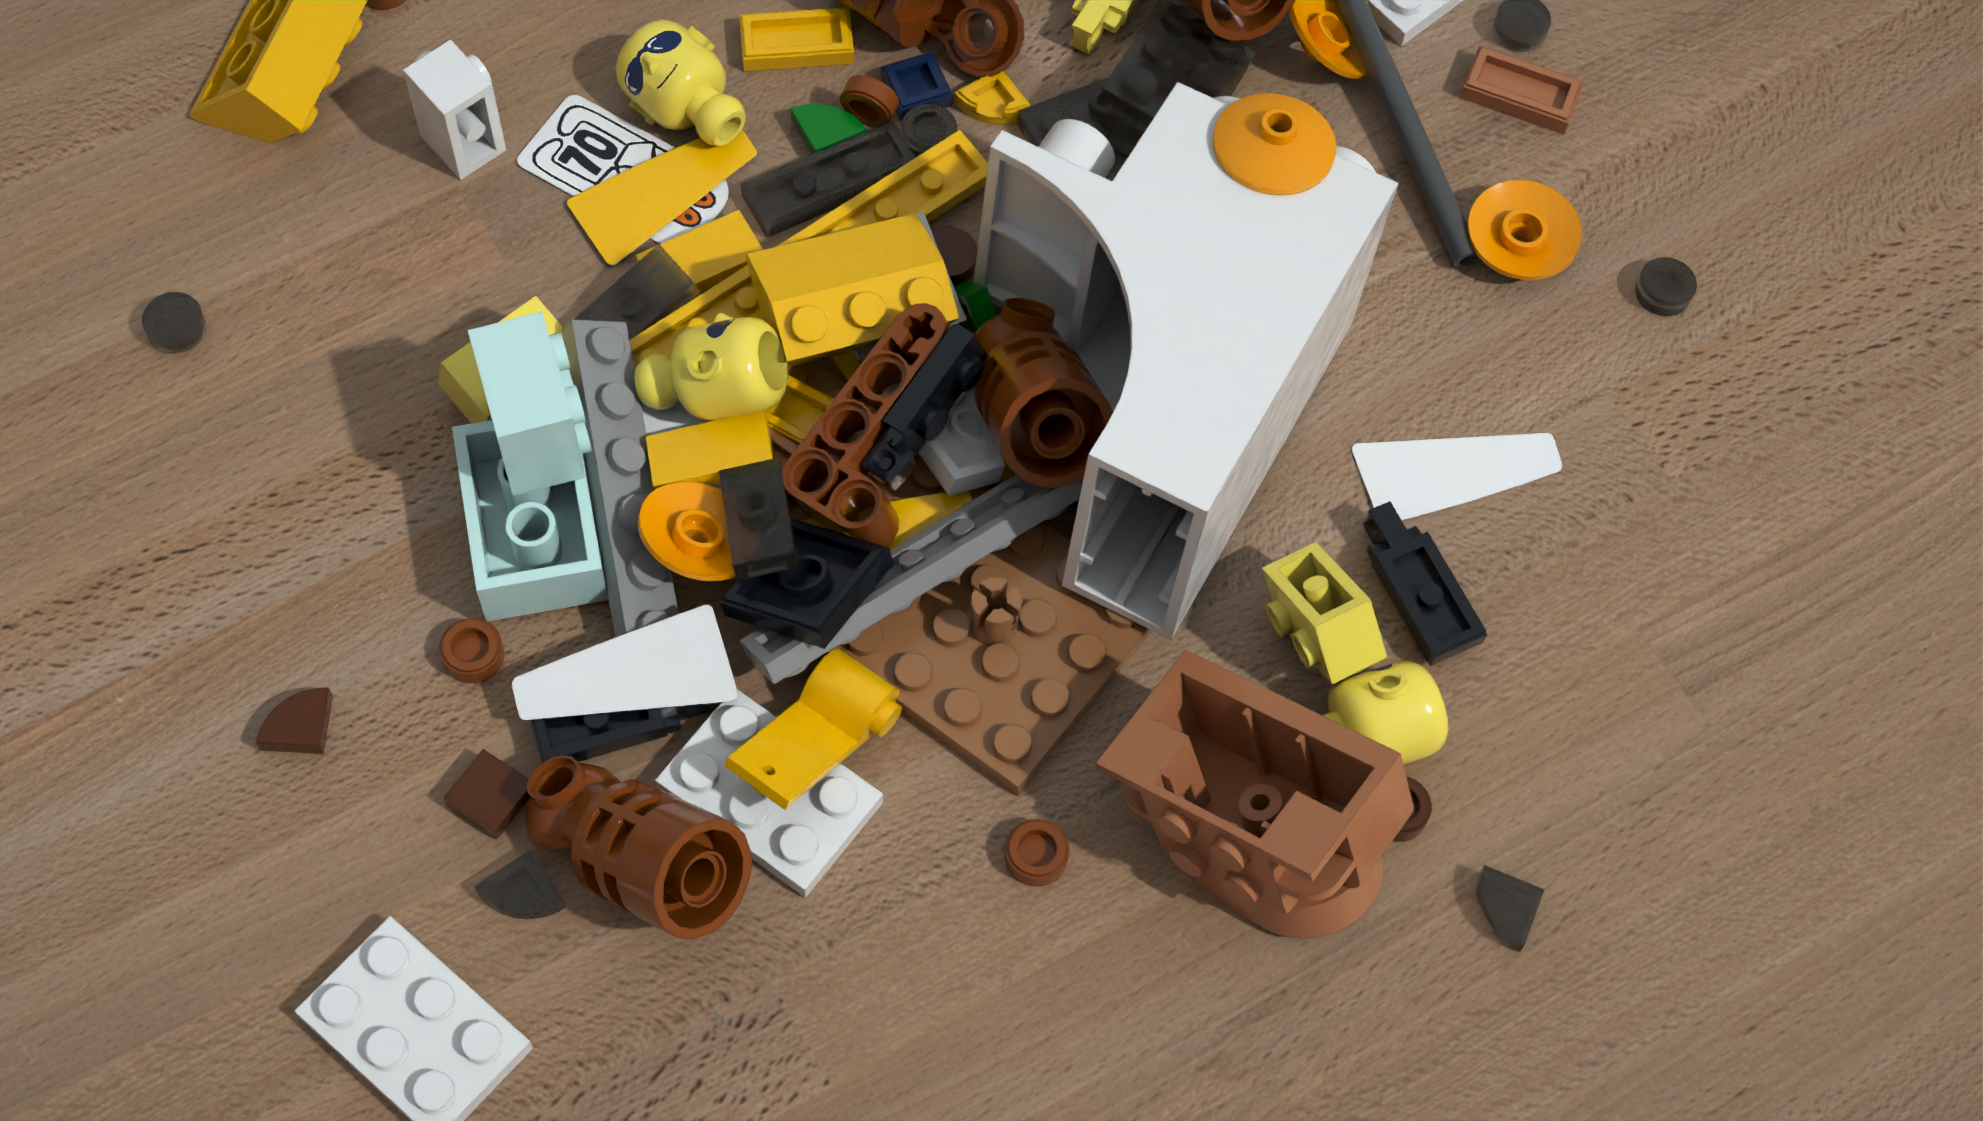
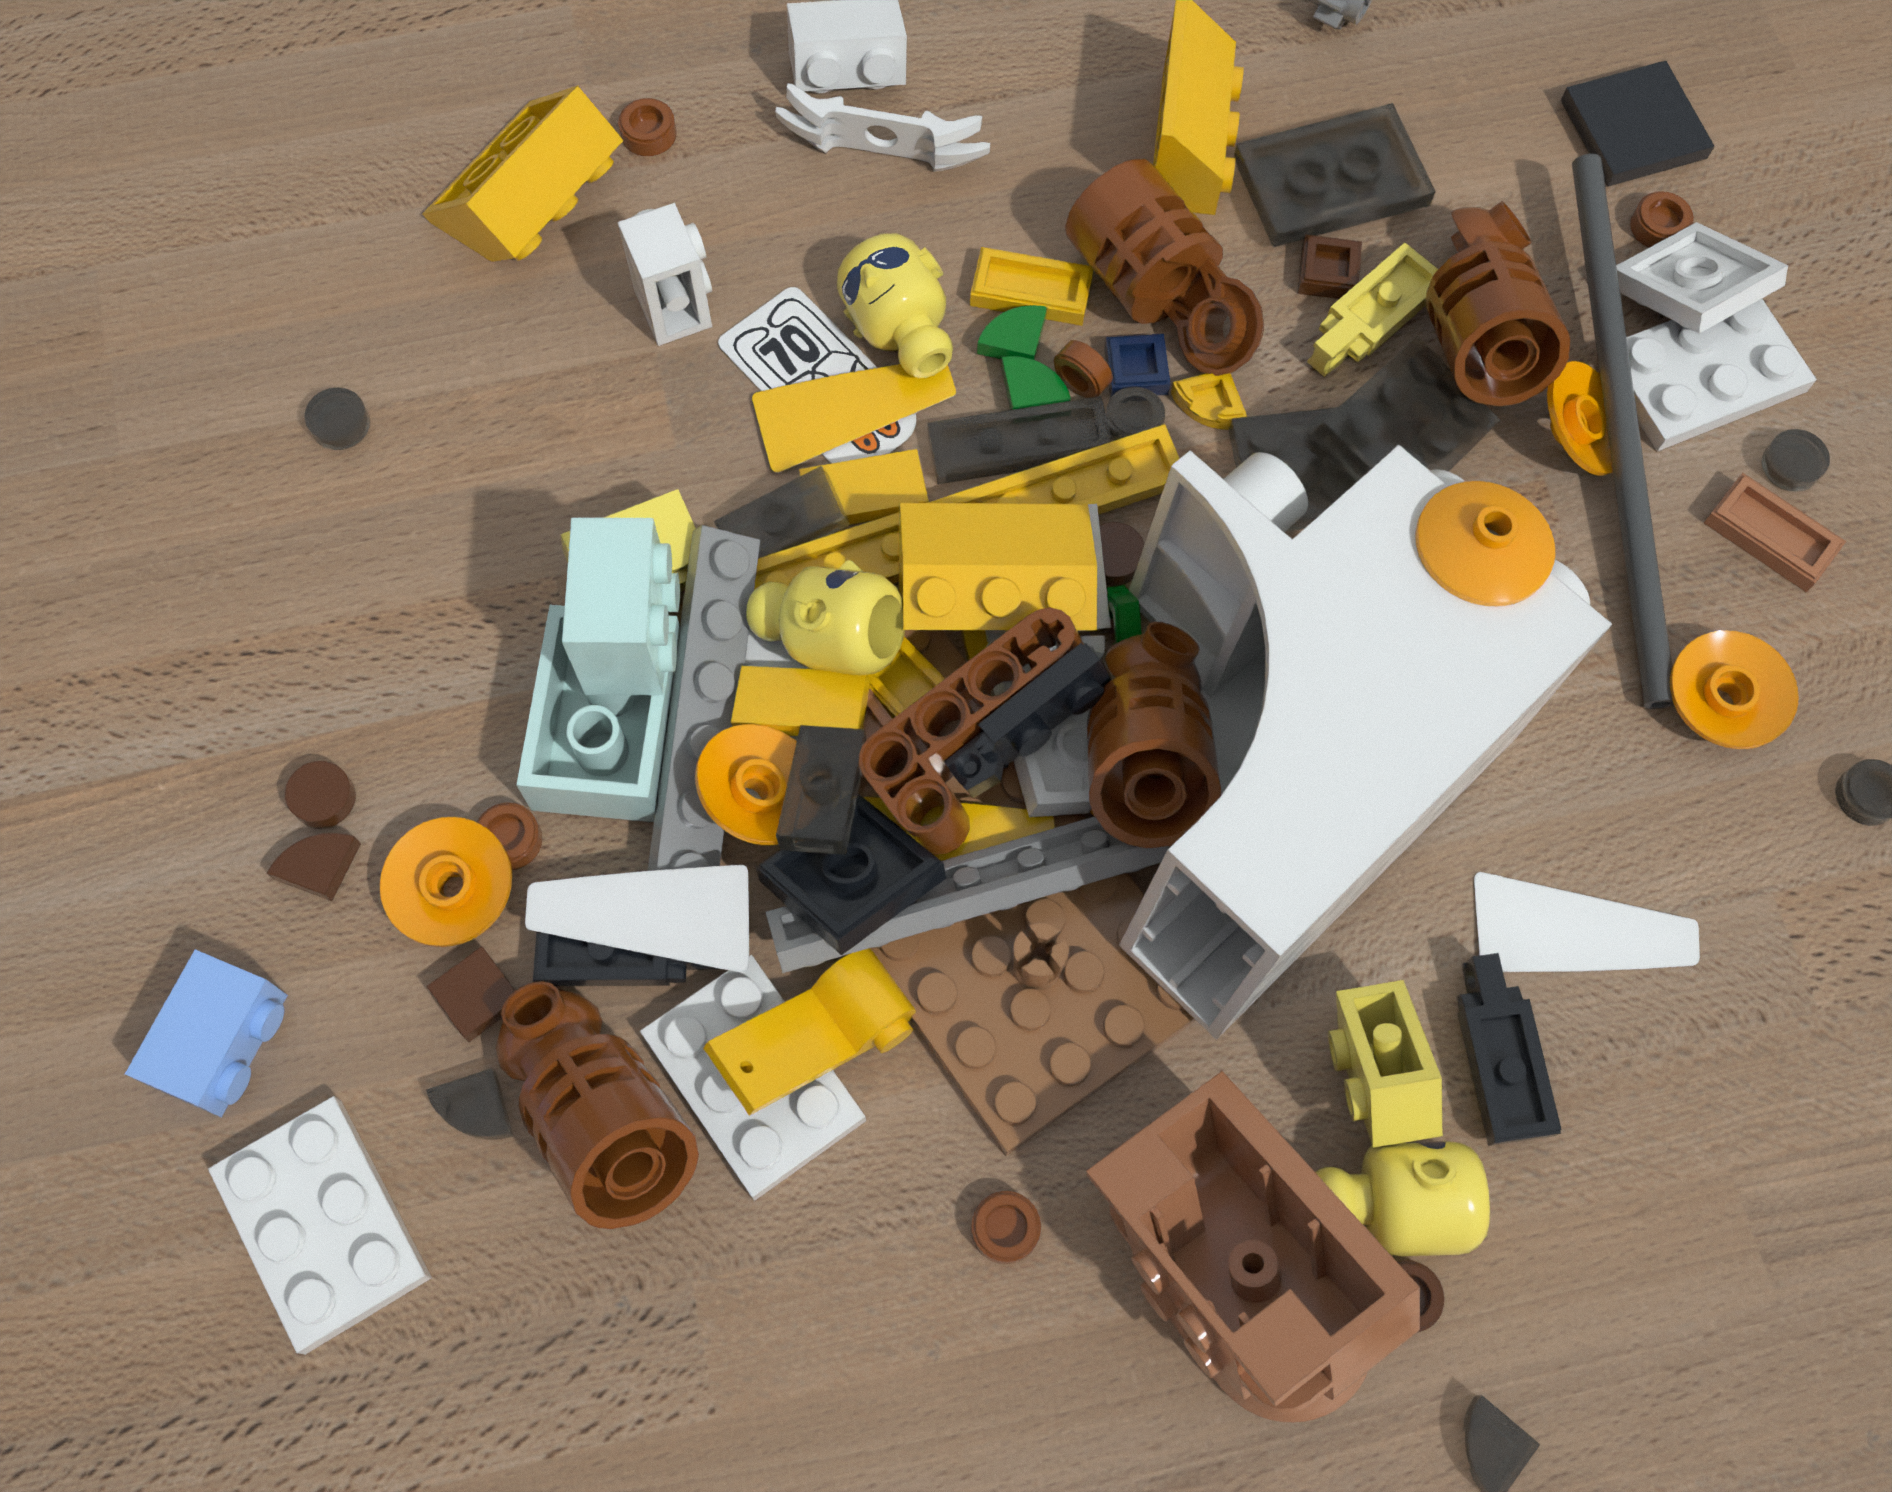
camera: 20 degrees right, 5 degrees up
none -> light blue brick [125,949,288,1118]
none -> reddish brown tile [285,761,356,829]
none -> light orange dish [380,817,512,947]
none -> green tile [977,305,1047,360]

